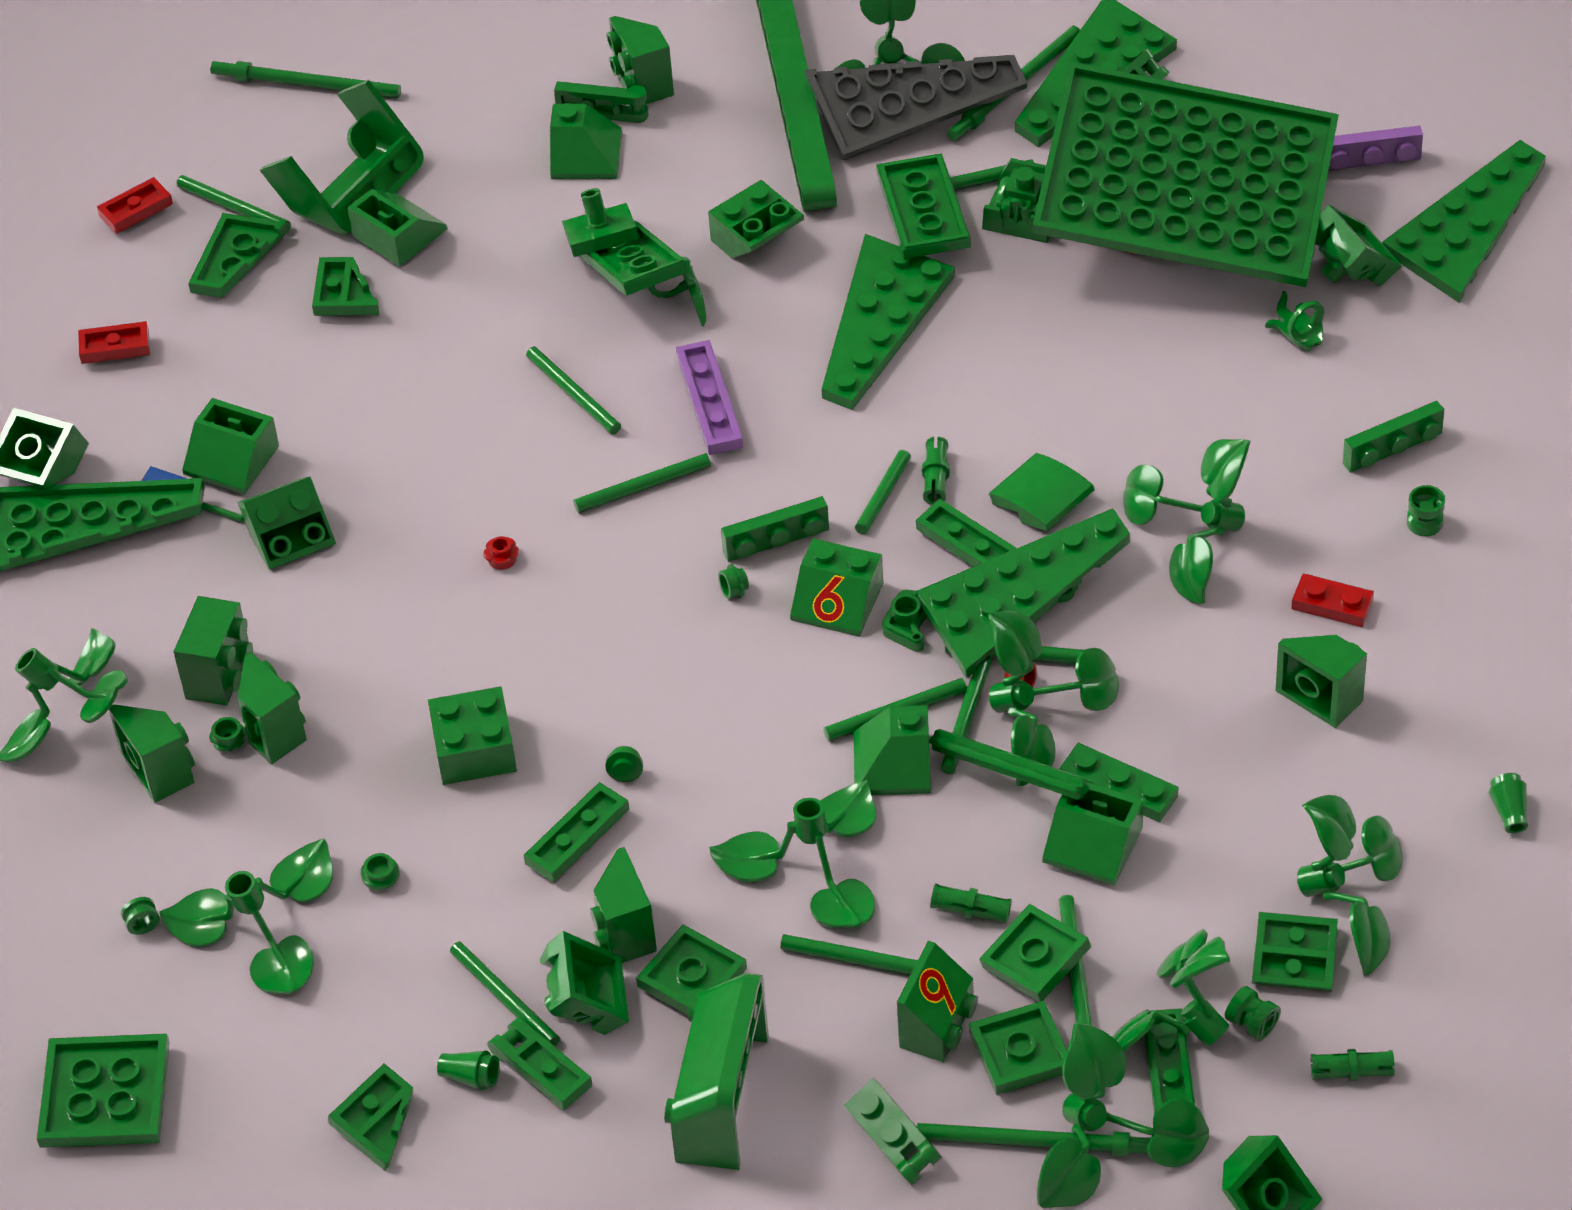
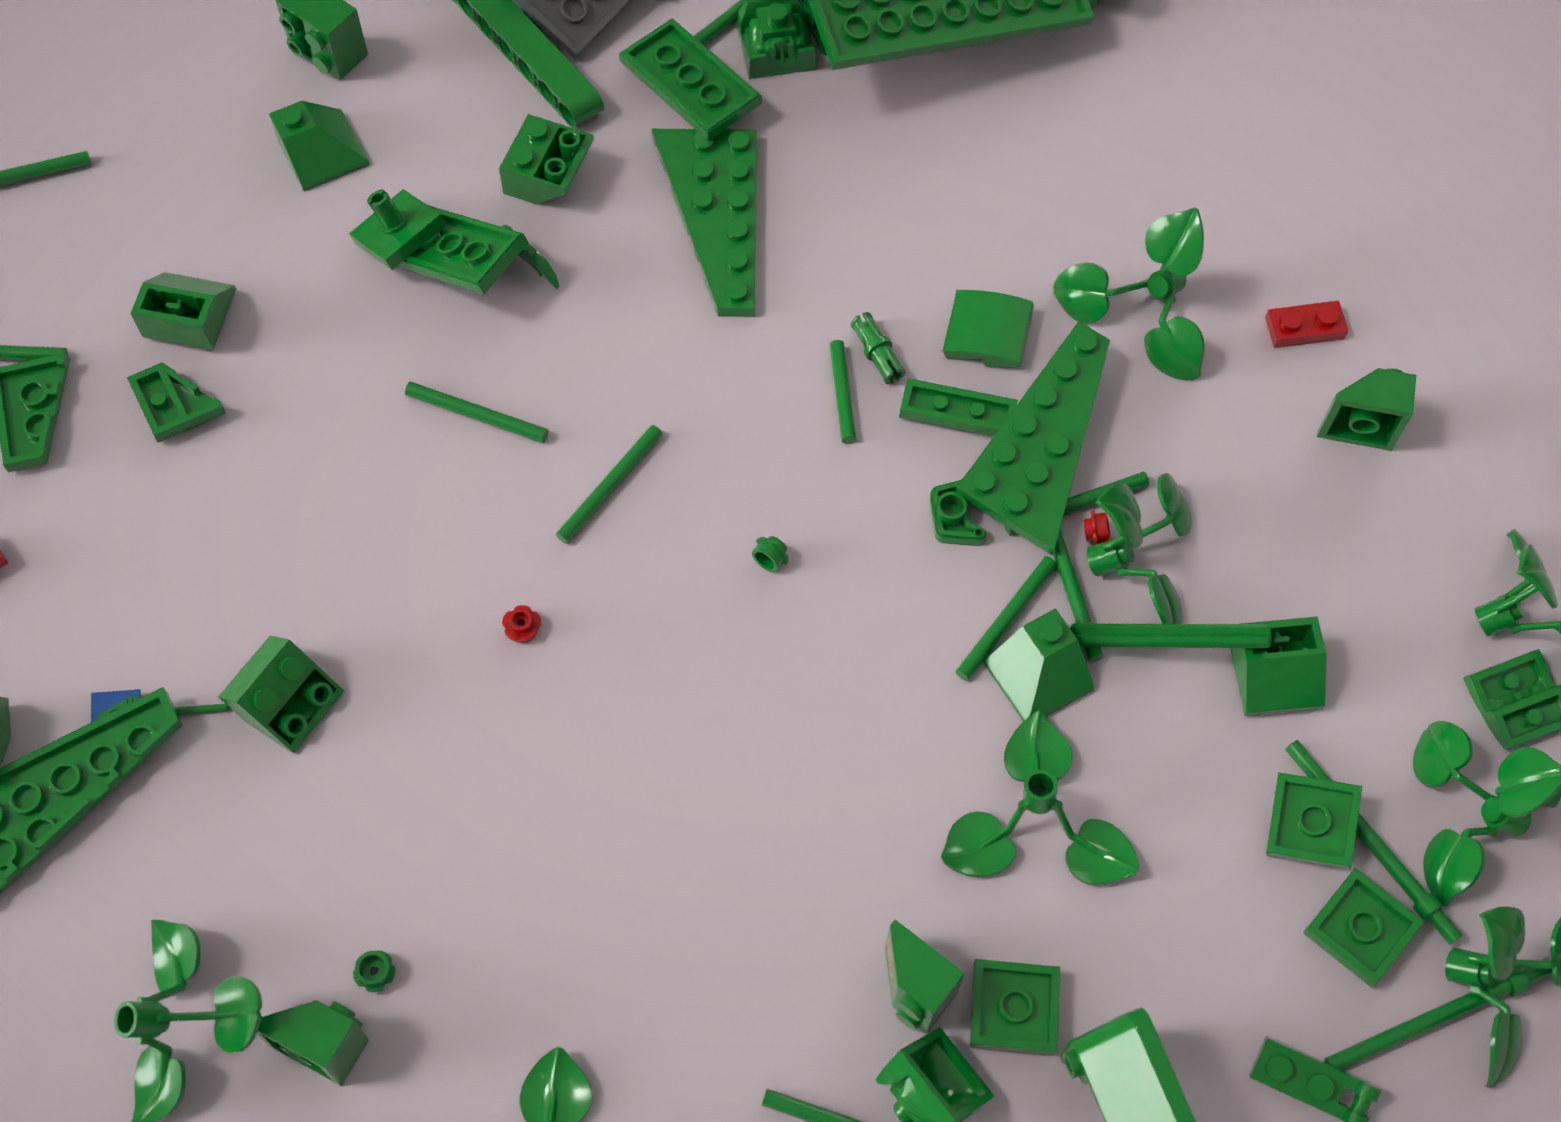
camera: 35 degrees left, 15 degrees up
green brick [173,596,253,706] -> none
green slope [182,398,279,495] -> none
green slope [237,652,307,765] -> none
green windscreen [259,80,424,235] -> none
green plate [361,853,400,890] -> none
green brick [427,686,517,785] -> none
green plate [524,782,629,883] -> none
green plate [554,81,649,123] -> none
green plate [605,746,643,782] -> none
medium lavender plate [676,340,743,455] -> none
green plate [721,496,829,562] -> none
green bar [780,934,918,975] -> none
green slope [790,538,884,637] -> none
green slope [897,941,978,1063] -> none
green pin [930,883,1012,924] -> none
green plate [1059,742,1179,823] -> none
green tile [1144,1008,1195,1114] -> none
green piece [1265,291,1325,351] -> none
green plate [1343,400,1445,473] -> none
green wheel [1407,485,1445,536] -> none

